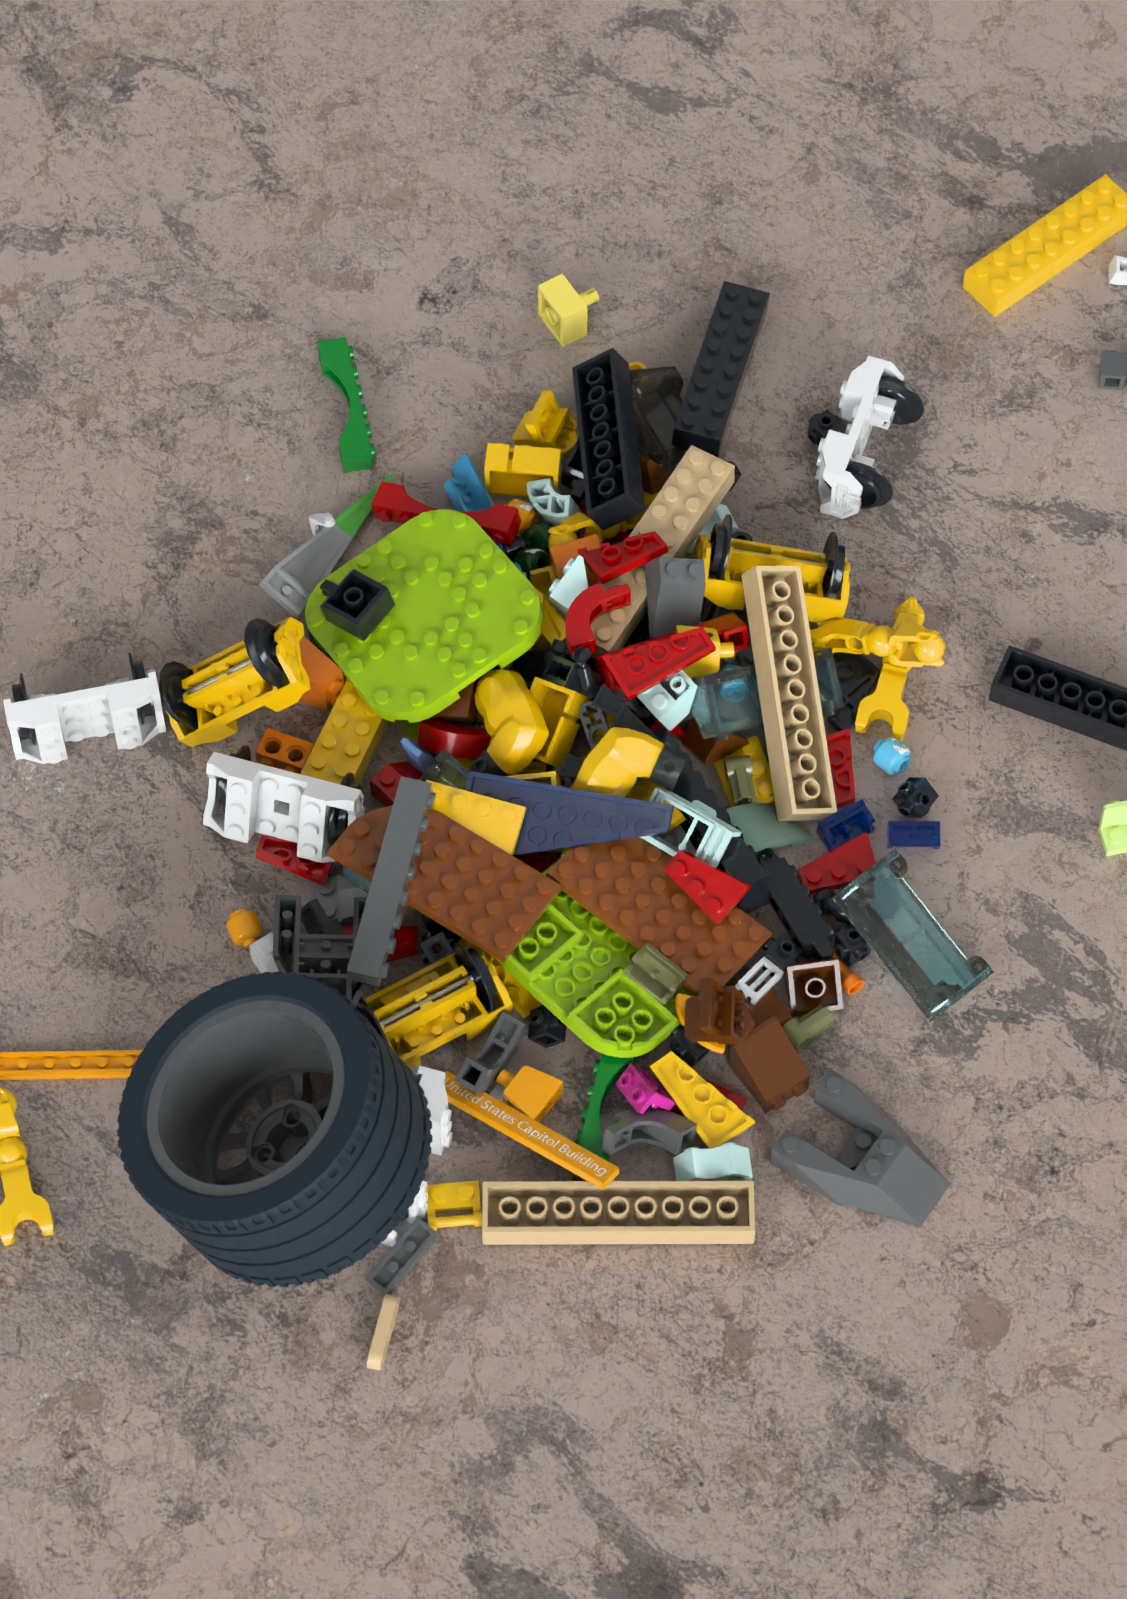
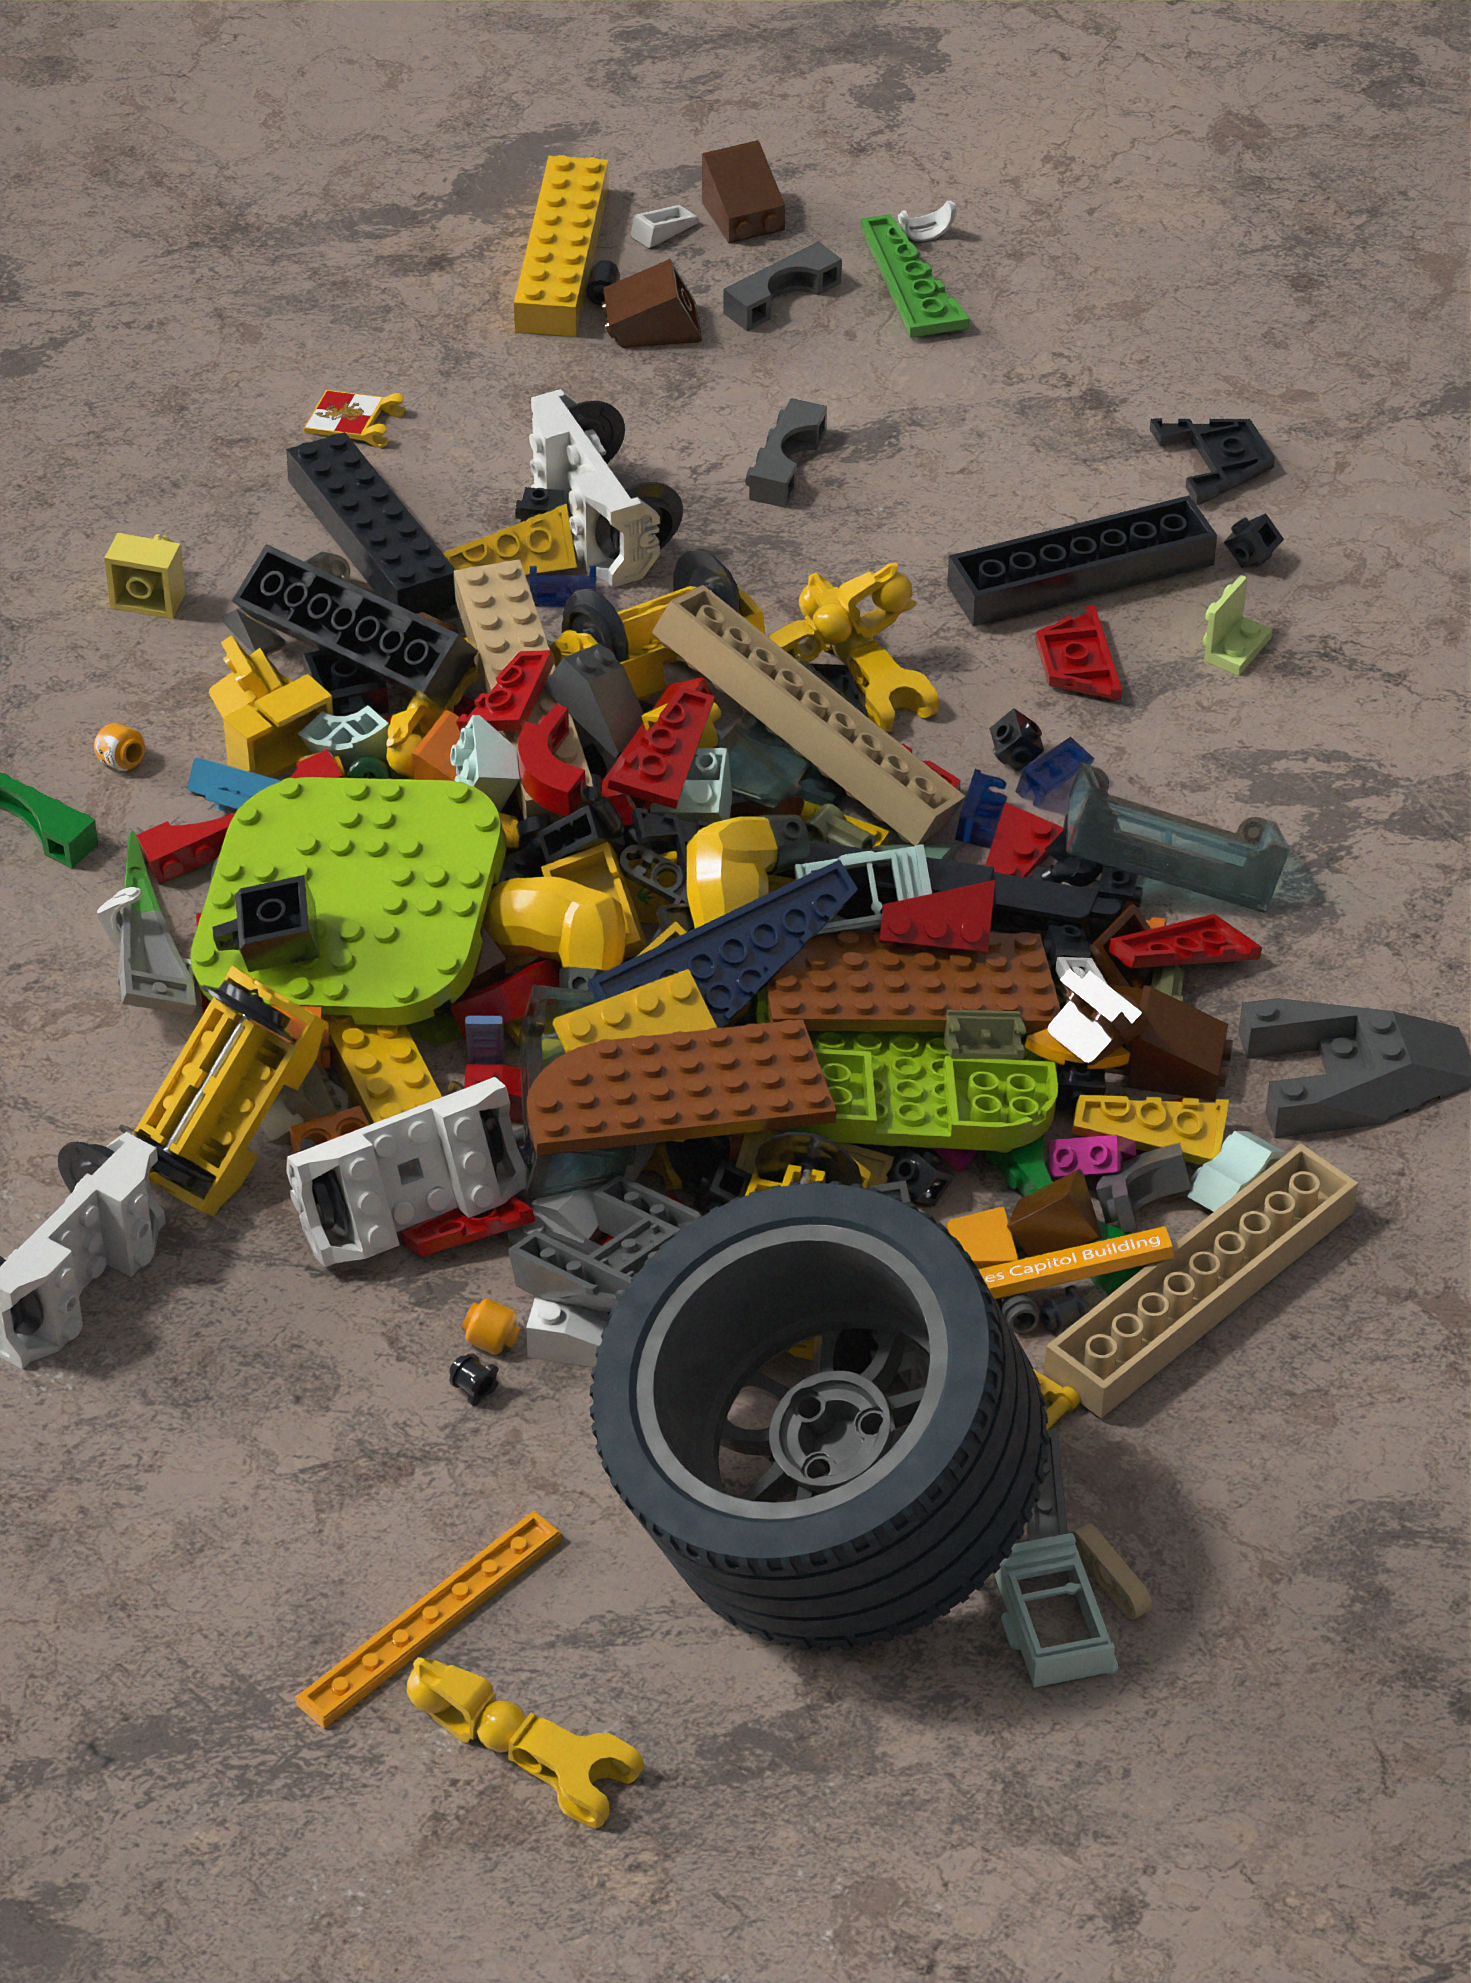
camera: 45 degrees left, 15 degrees down
dark grey brick [347,776,436,987] -> none
medium azure head [873,737,911,775] -> none
none -> light orange head [94,723,145,771]
none -> dark tan piece [261,1061,353,1145]
none -> flag [304,390,406,448]
none -> yellow wing [443,503,577,577]
none -> black brick [449,1353,499,1406]
none -> clear blue hinge [529,566,597,607]
none -> black brick [586,260,620,305]
none -> reddish brown slope [602,259,702,348]
none -> dark grey arch [745,398,827,508]
none -> light aqua piece [994,1533,1118,1688]
none -> dark grey cone [1000,1292,1040,1334]
none -> reddish brown slope [1007,1169,1102,1257]
none -> red wing [1035,605,1122,700]
none -> black brick [1040,1285,1090,1335]
none -> red wing [1108,914,1262,968]

